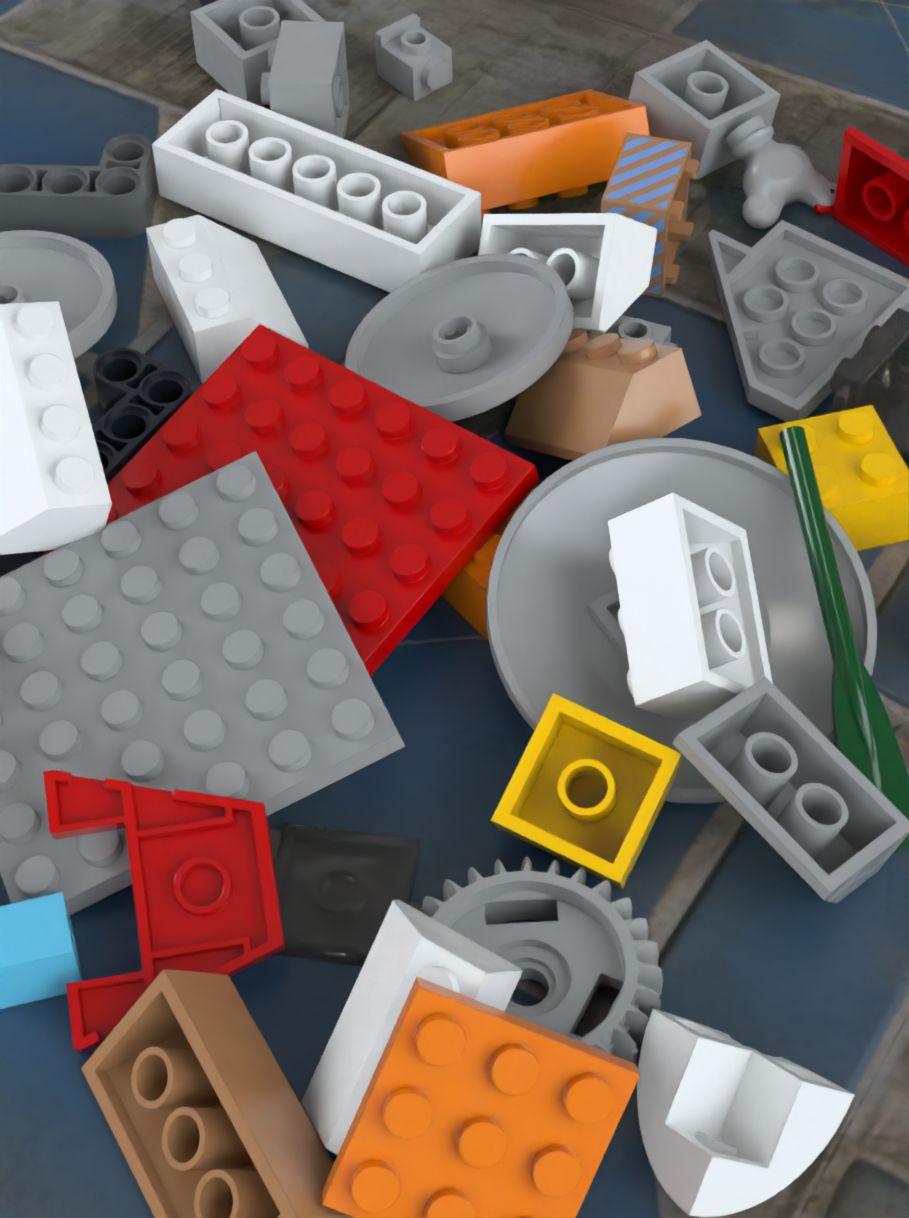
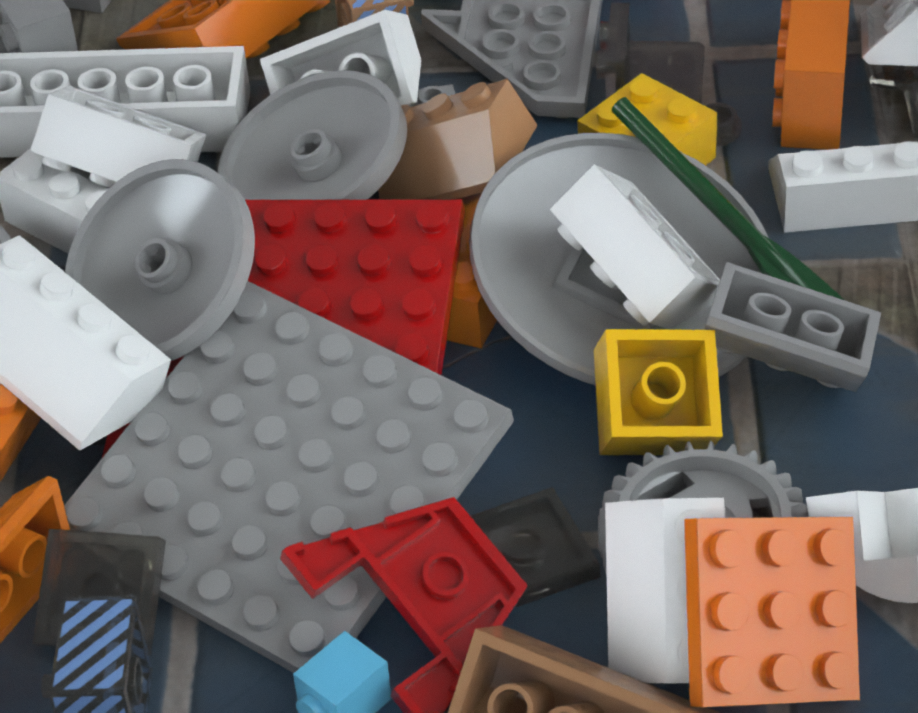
camera: 30 degrees left, 5 degrees down
none -> white brick [30,86,207,187]
none -> light grey dish [65,159,255,361]

